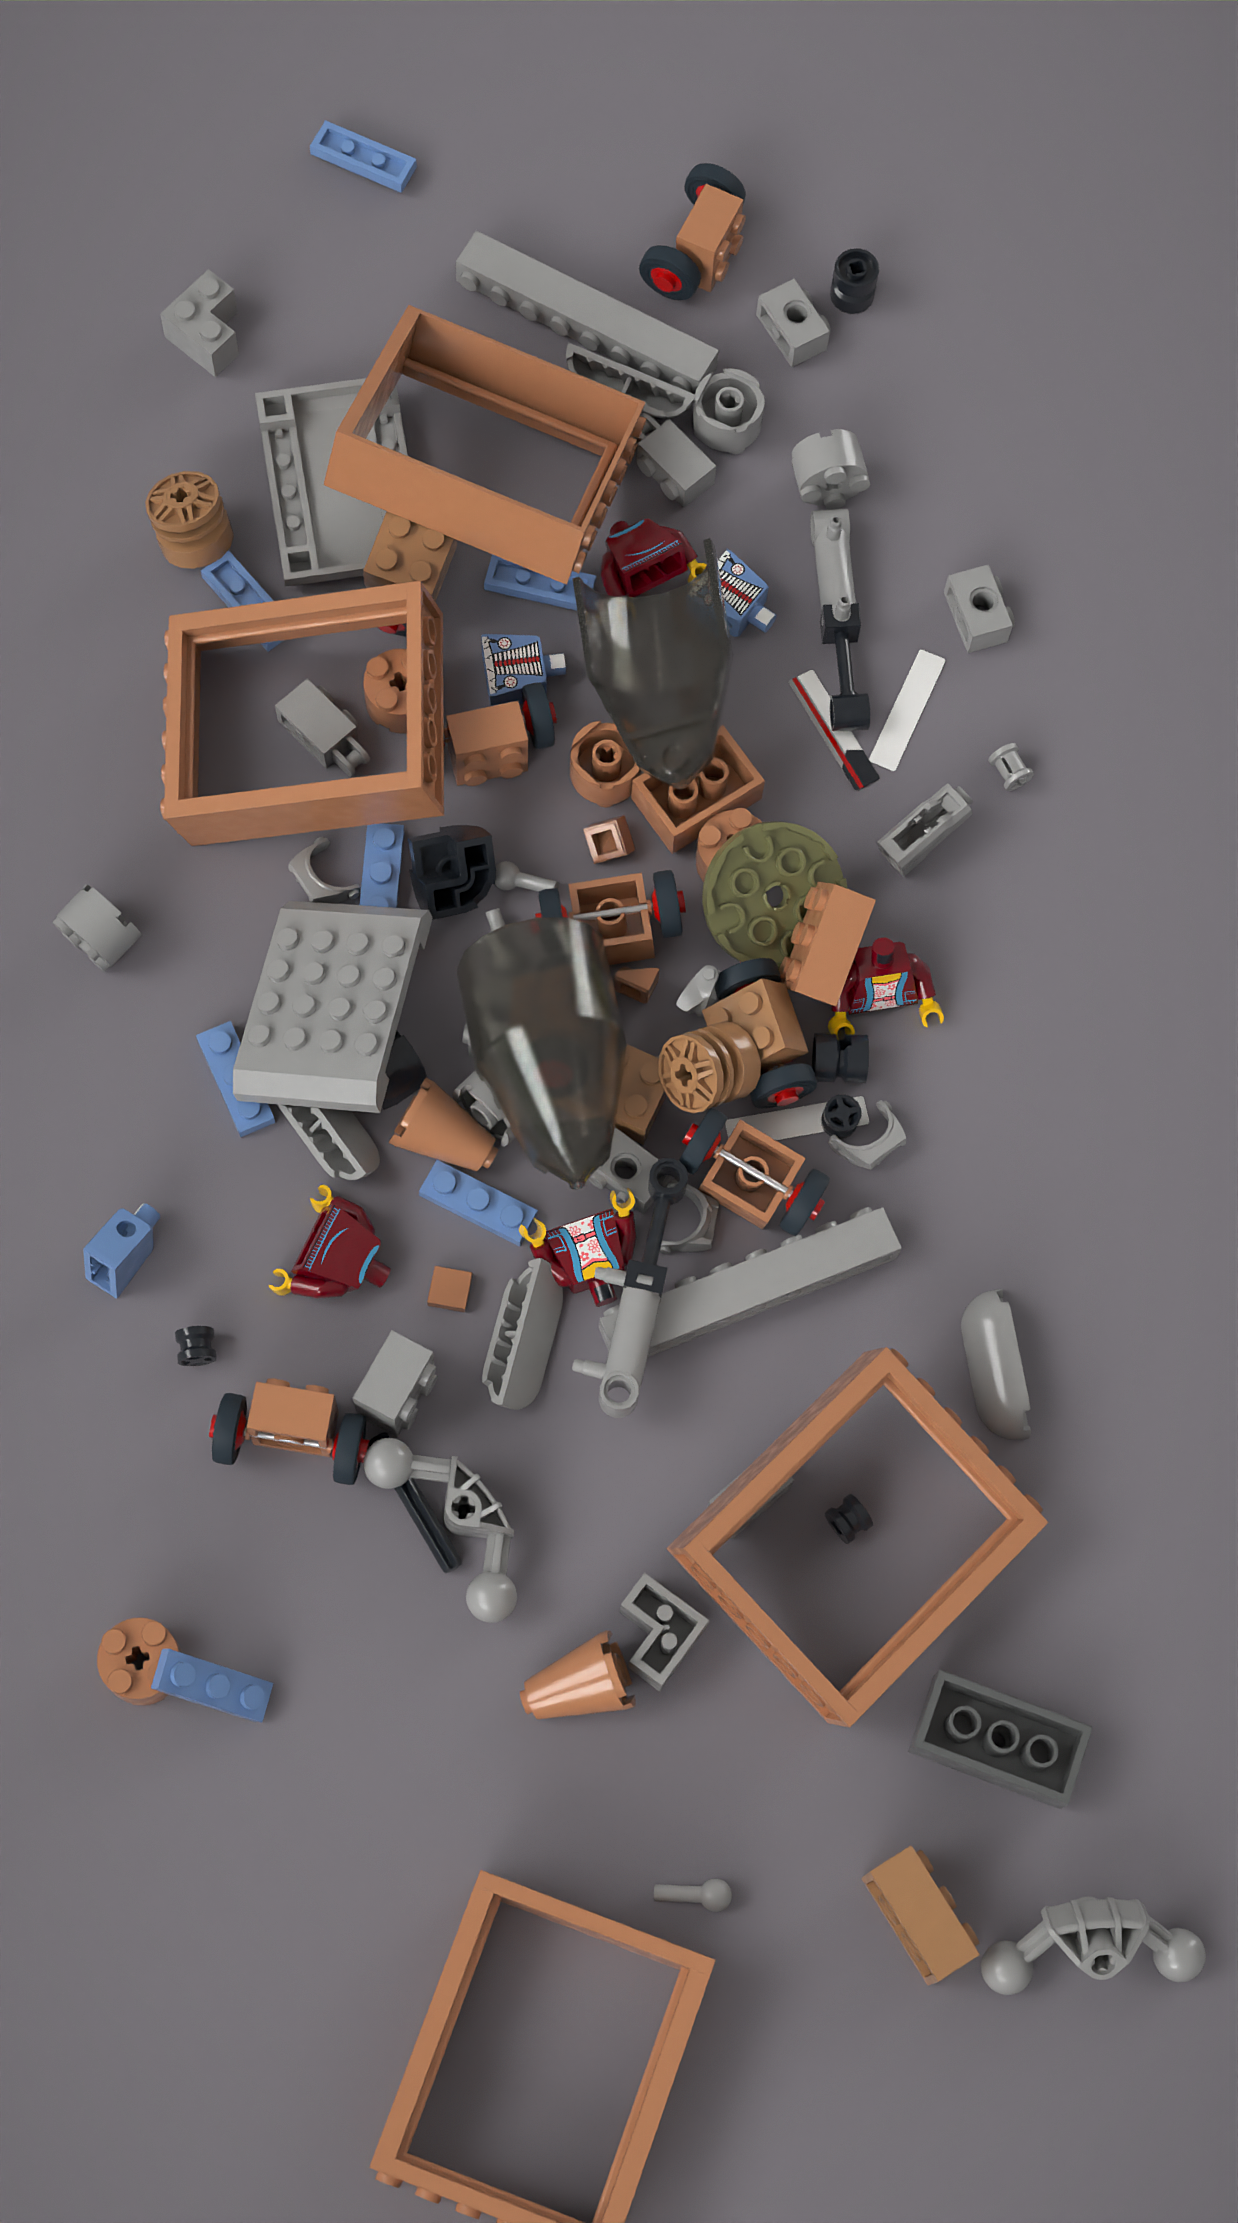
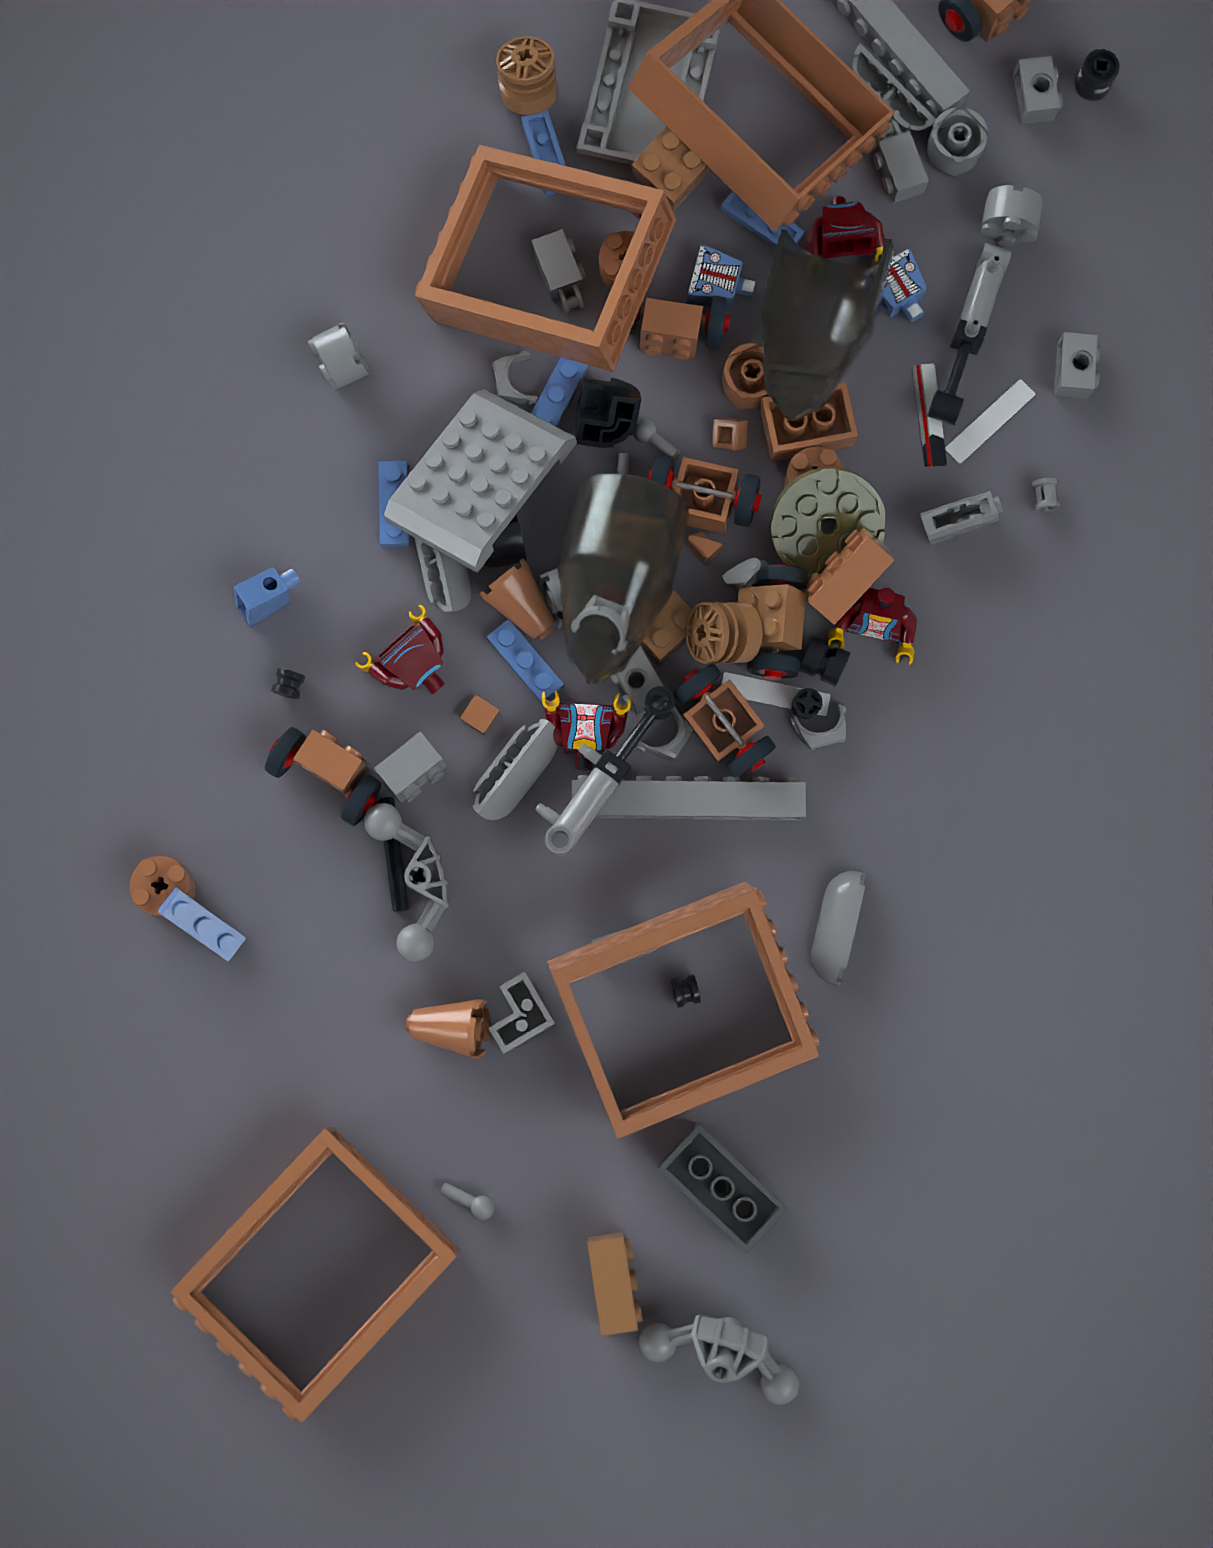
camera: 25 degrees right, 10 degrees up
none -> light grey helmet [570,595,630,652]

